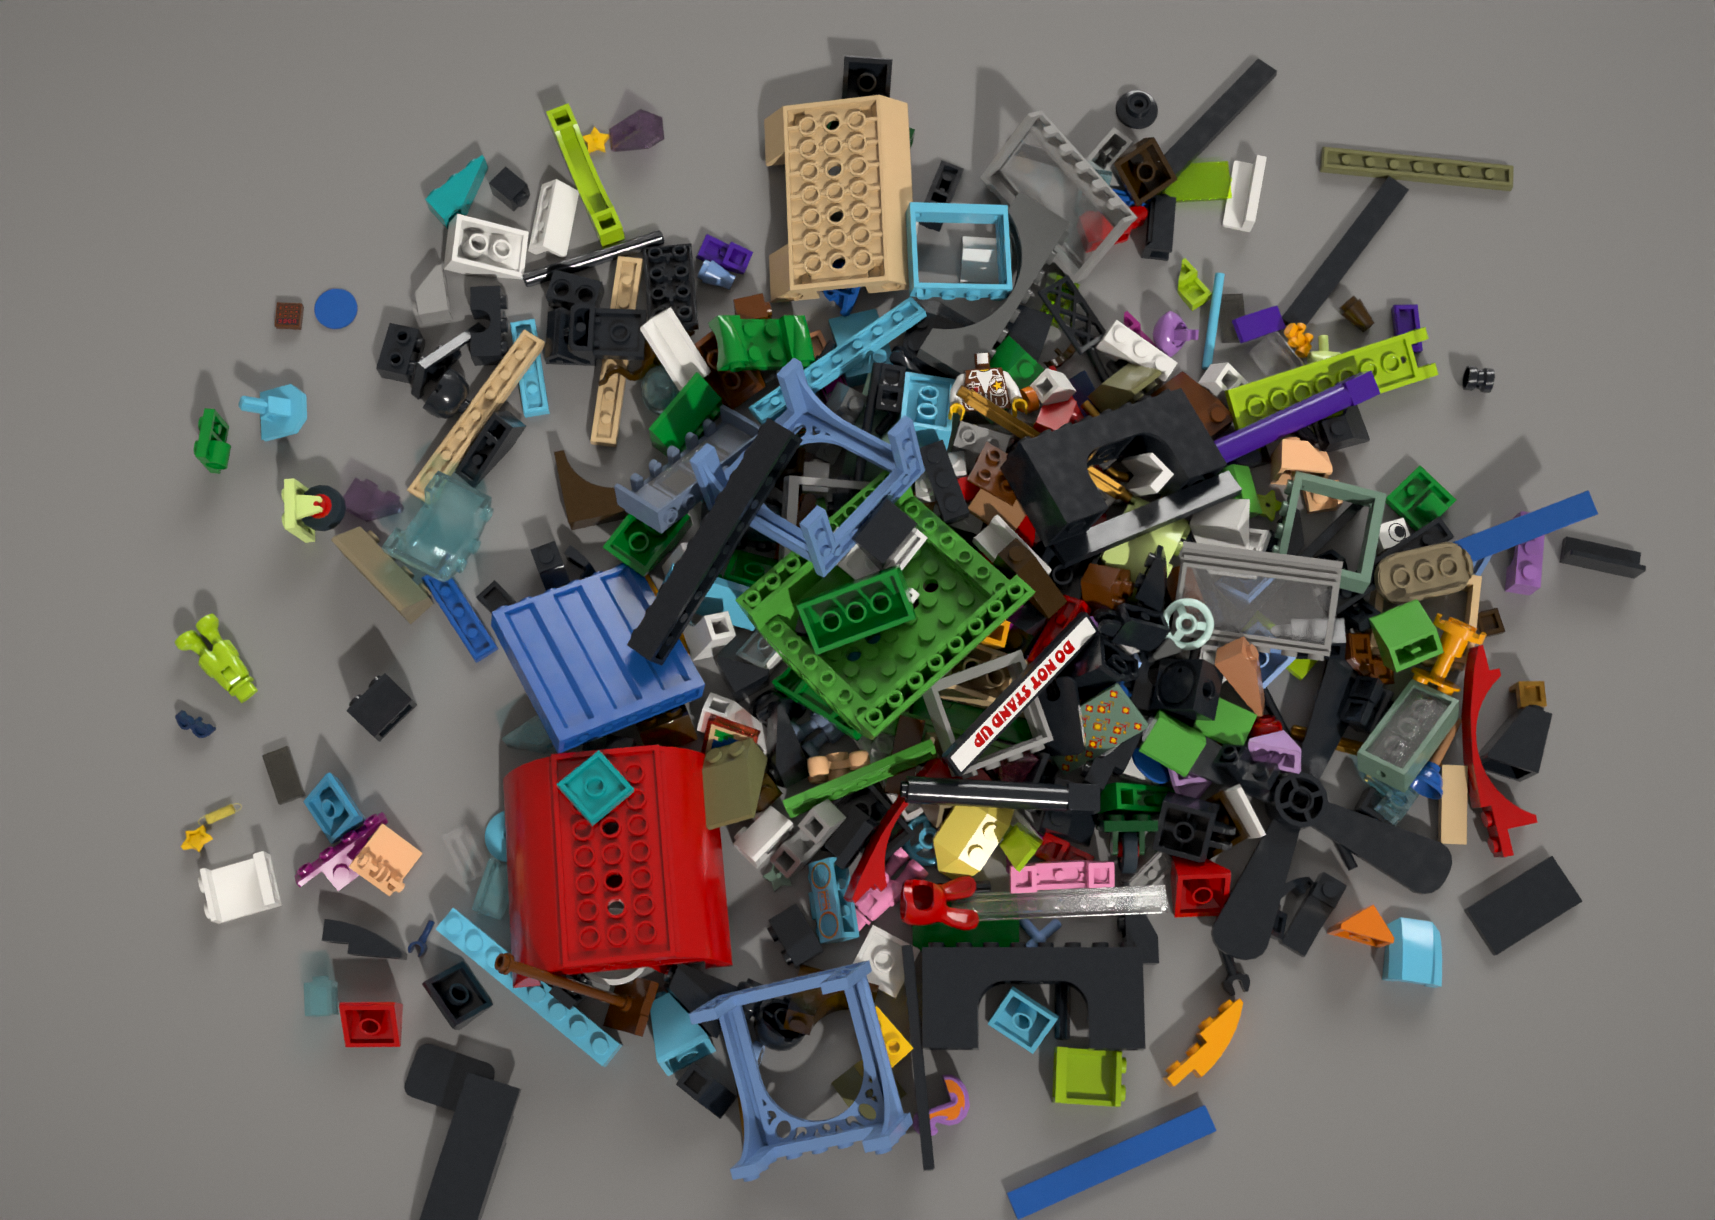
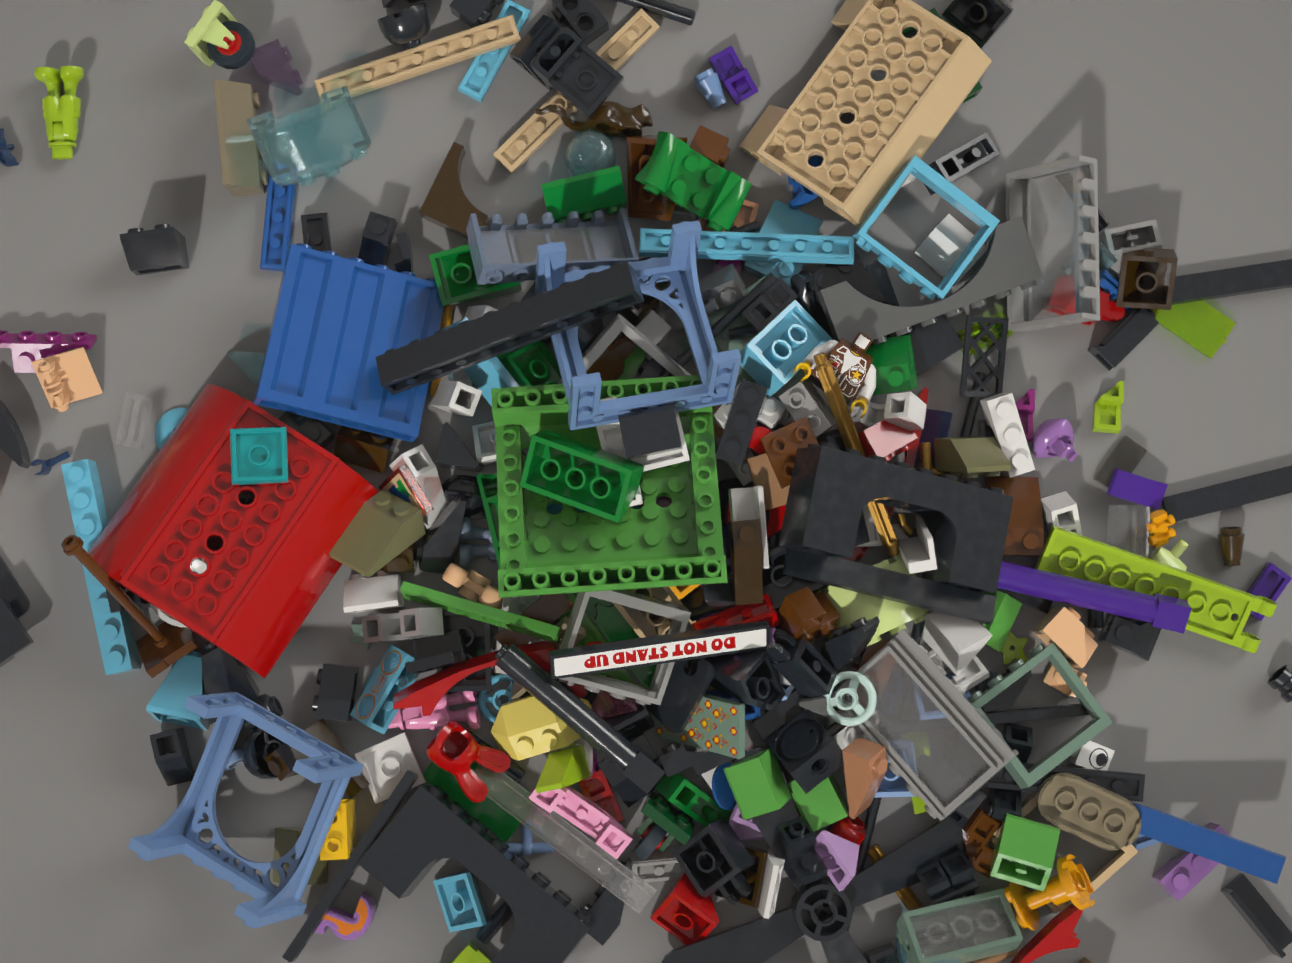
camera: 40 degrees right, 10 degrees up
clear smoke tile [262,746,306,805] -> none
dark azure slope [303,773,366,844] -> none
black slope [422,961,493,1030] -> none
black slope [455,411,526,488] -> none
clear light blue panel [472,858,509,920] -> none
white panel [640,307,711,391] -> none
black tile [643,243,699,331] -> none
orange tile [1017,386,1040,413] -> none
dark brown piece [1043,343,1076,369] -> none
black piece [1116,90,1158,129] -> none
medium azure bar [1202,273,1225,370] -> none
white panel [1222,155,1267,232] -> none
green plate [1385,465,1457,531] -> none
dark brown tile [1476,608,1506,638] -> none

